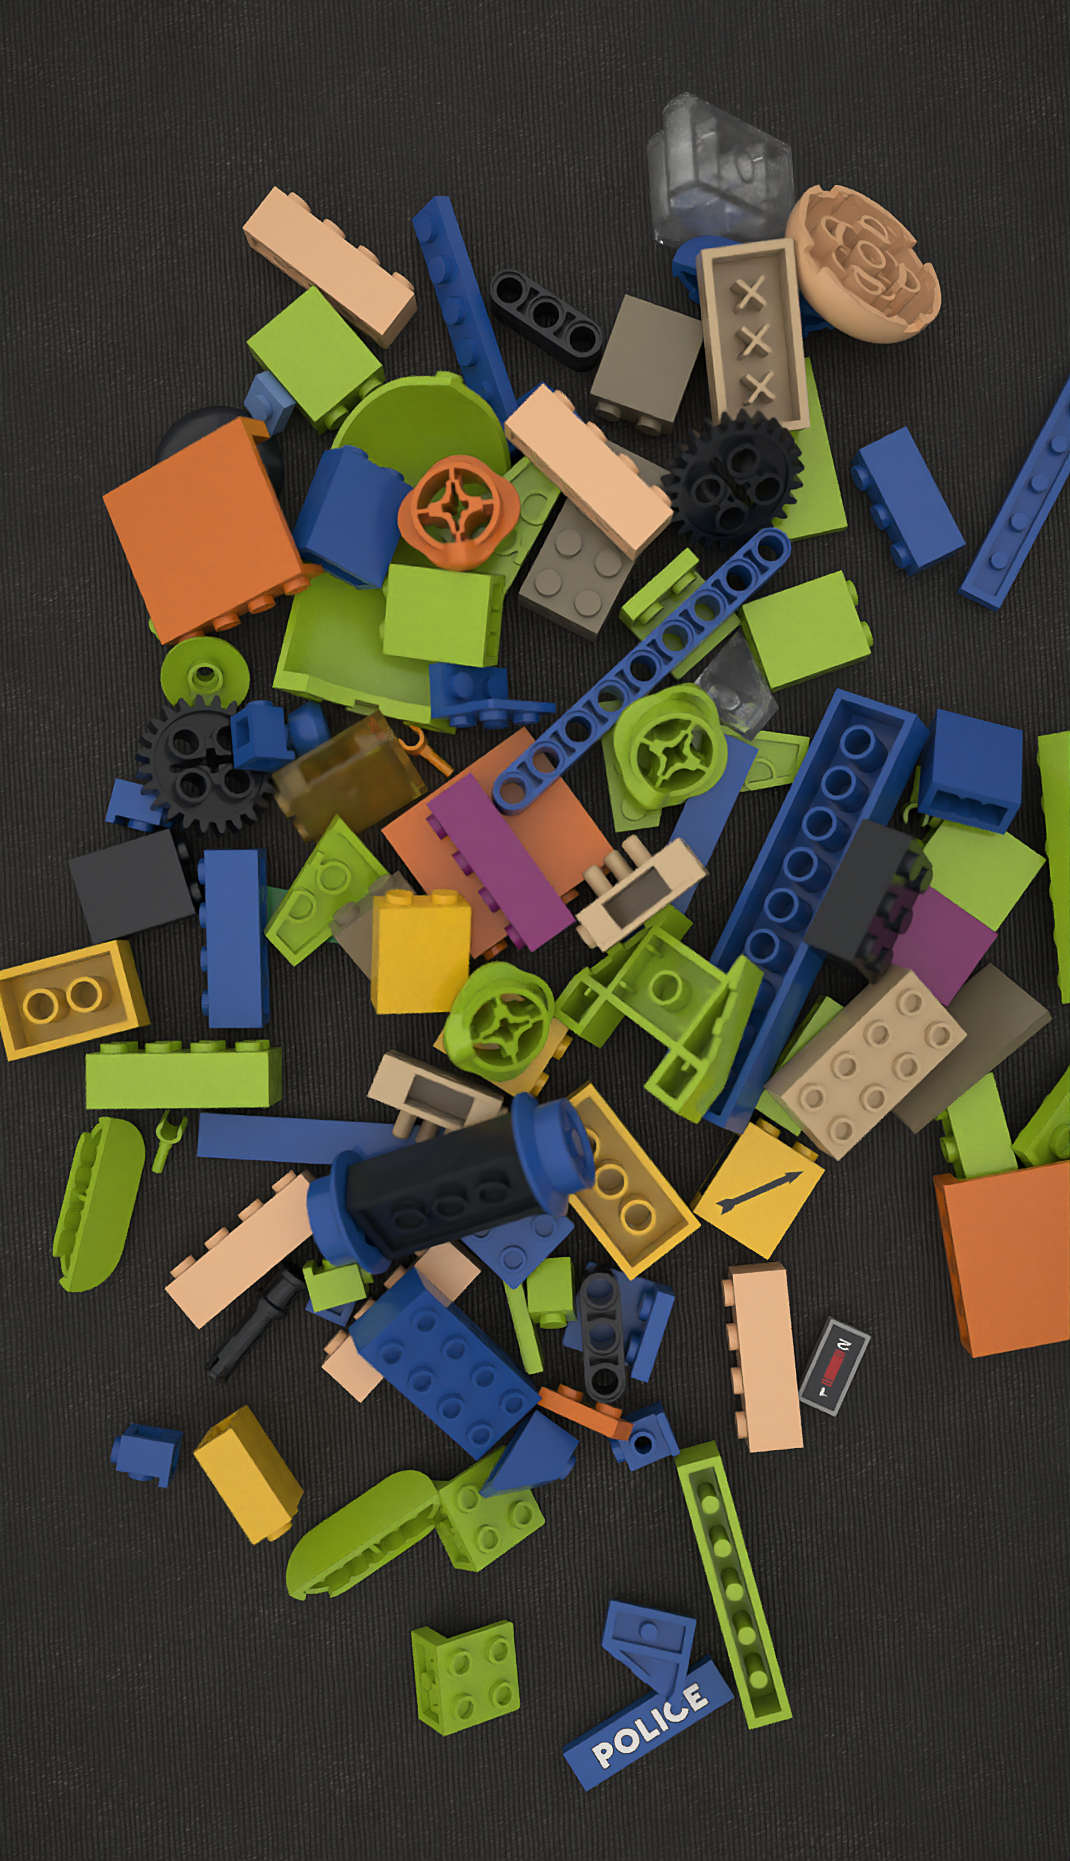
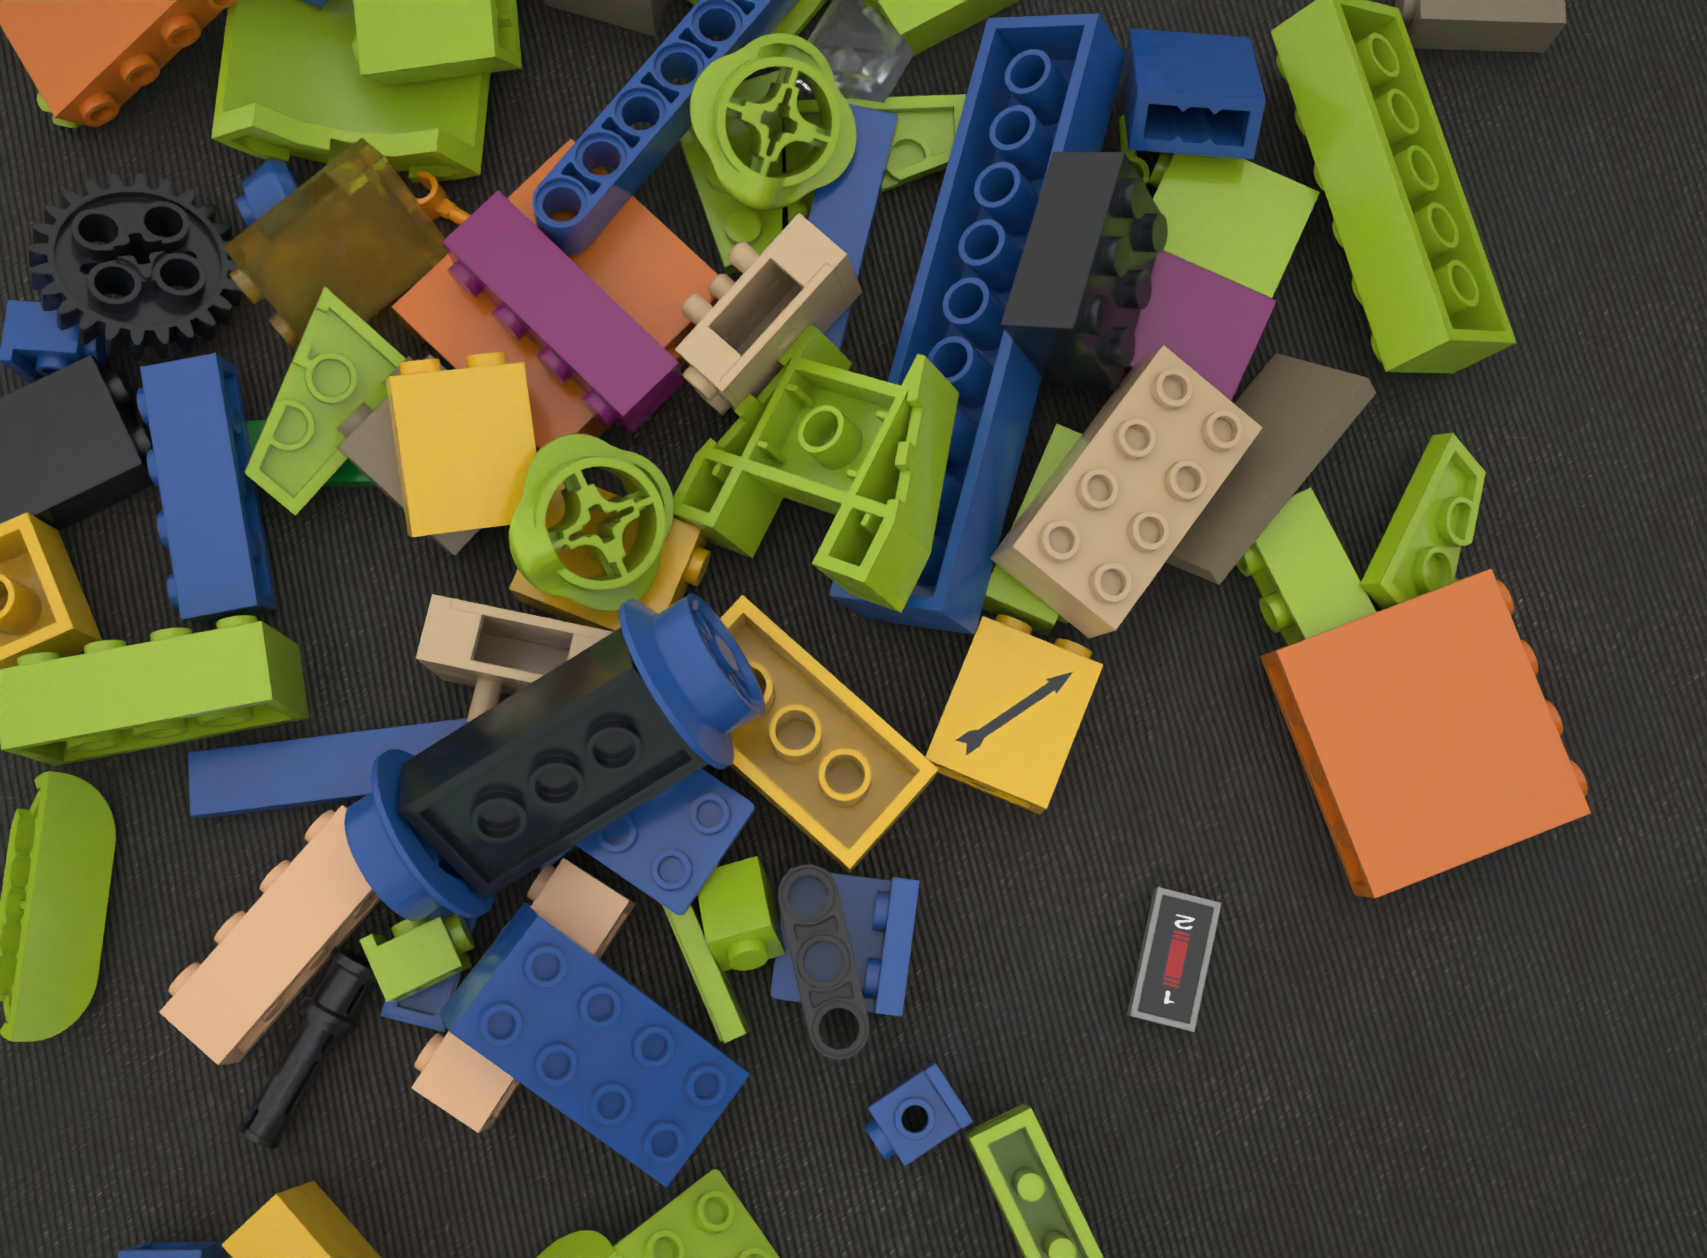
camera: 10 degrees left, 10 degrees down
lime hand [151,1110,188,1173] -> none
lime dish [161,636,250,709] -> none
blue brick [230,700,296,772] -> none
blue bracket [429,662,556,730] -> none
blue slope [478,1410,579,1498] -> none
orange plate [537,1383,634,1441] -> none
light nougat brick [722,1262,803,1453] -> none

